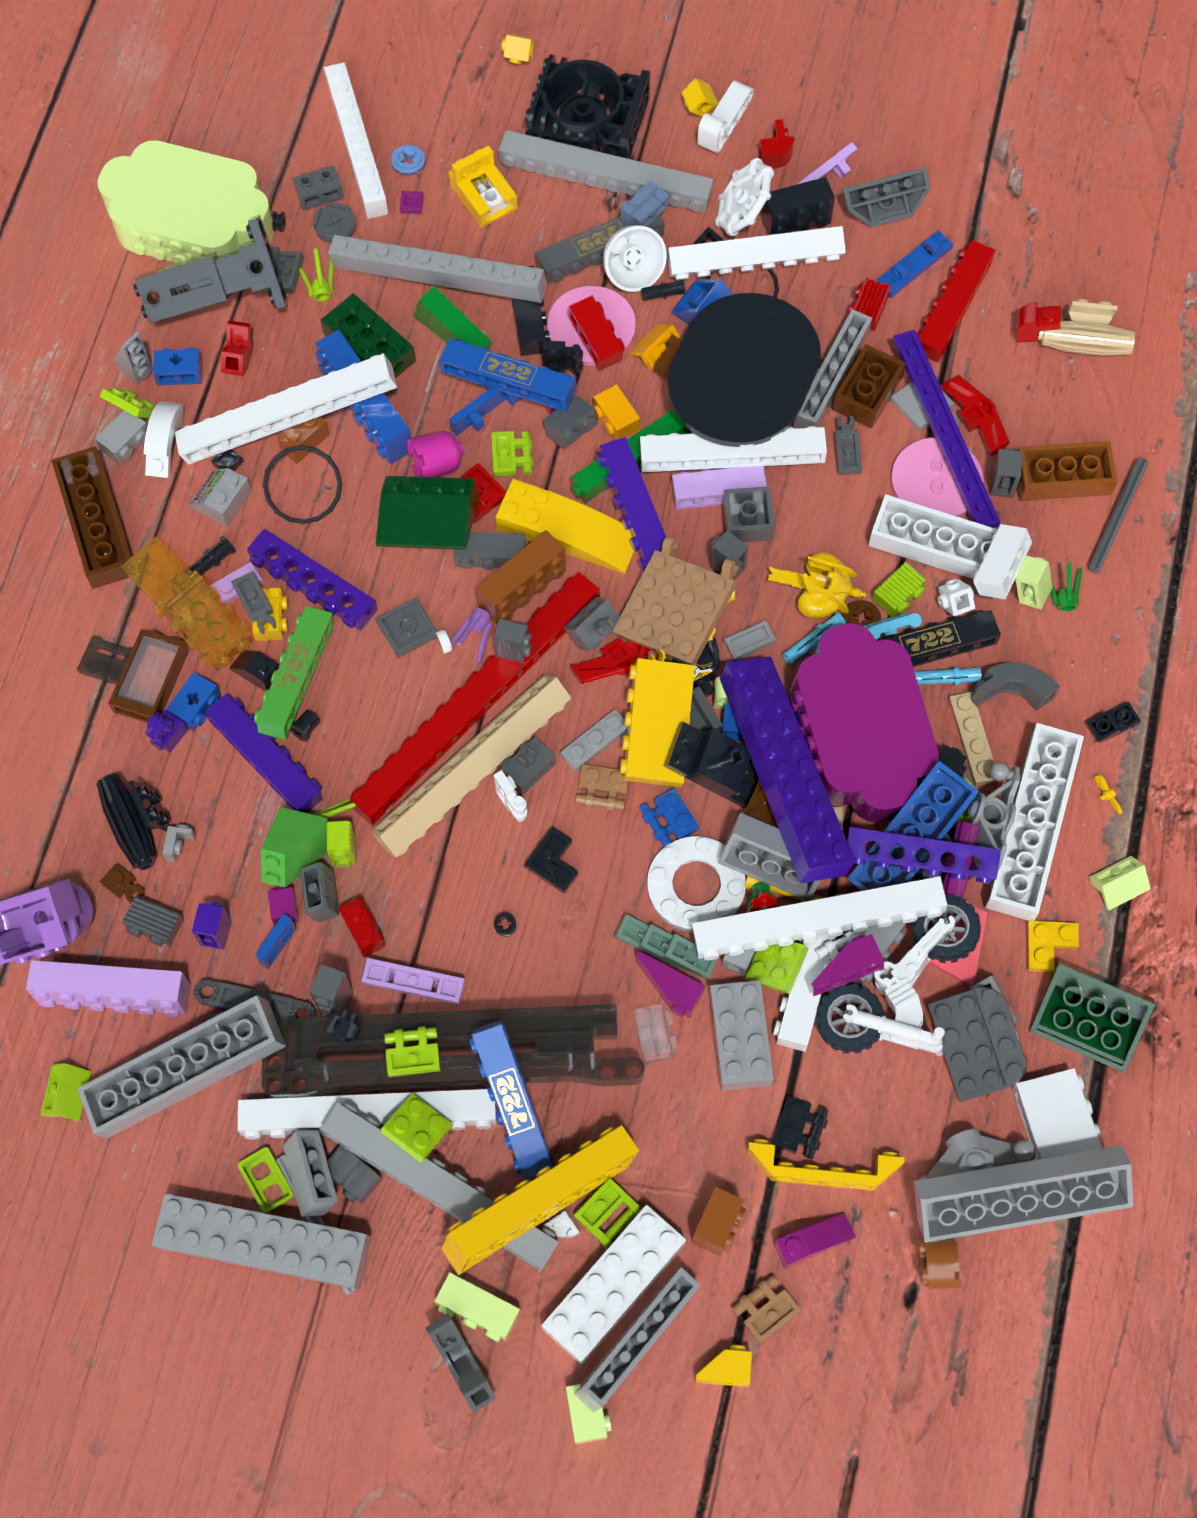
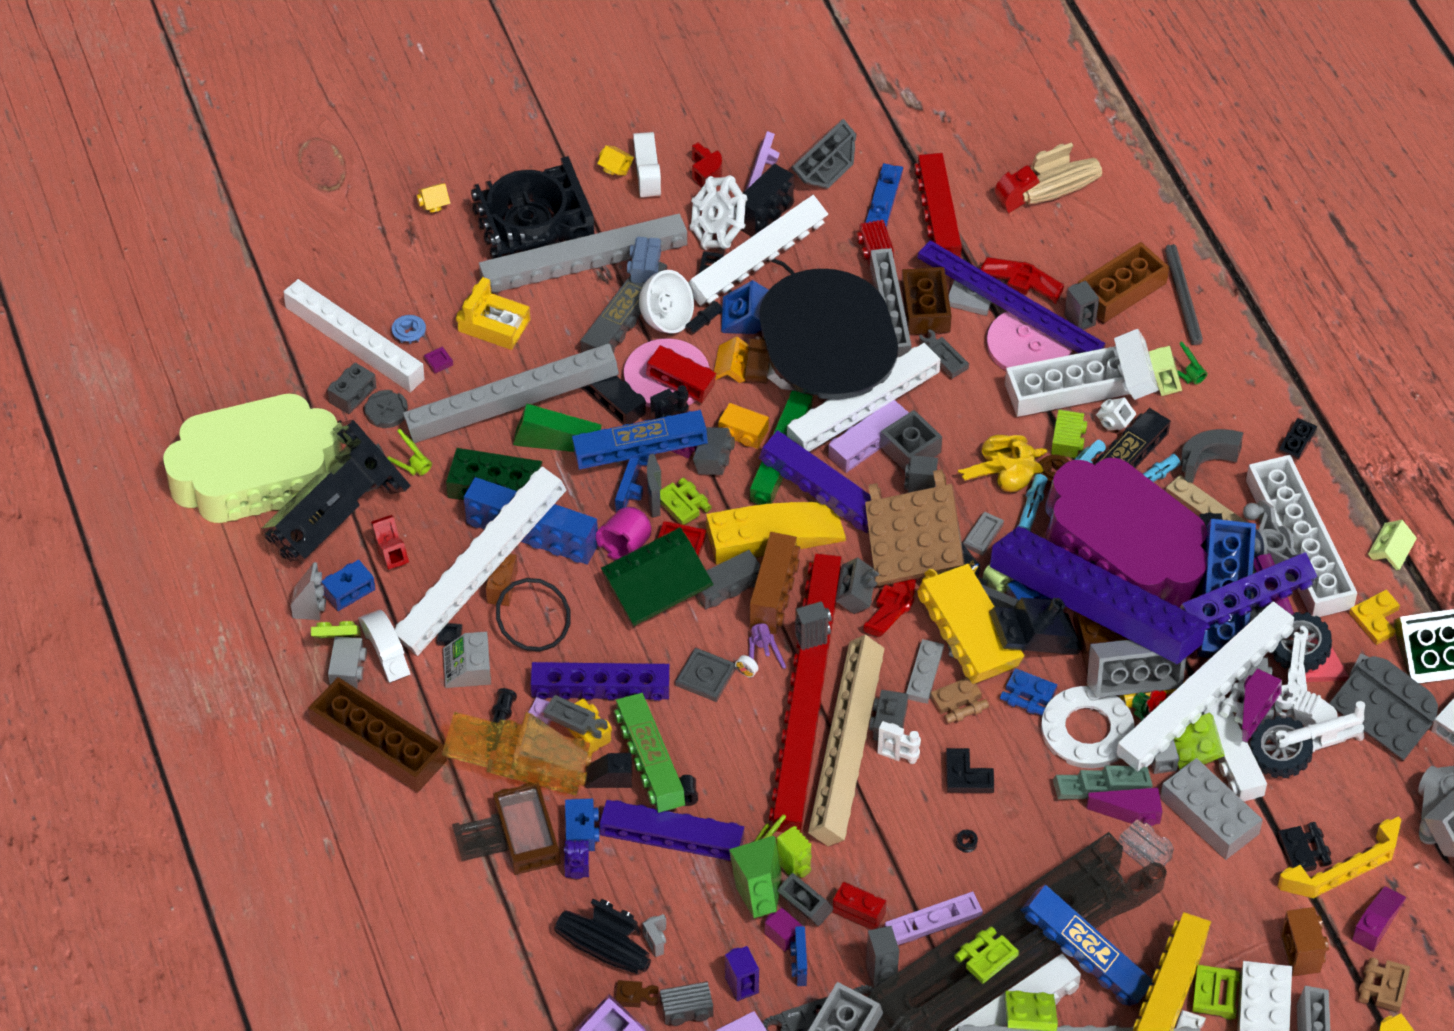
camera: 35 degrees left, 15 degrees down
black piece [324,1009,361,1048] -> none
yellow piece [1094,774,1123,815] -> none
none -> dark grey slope [647,453,661,518]

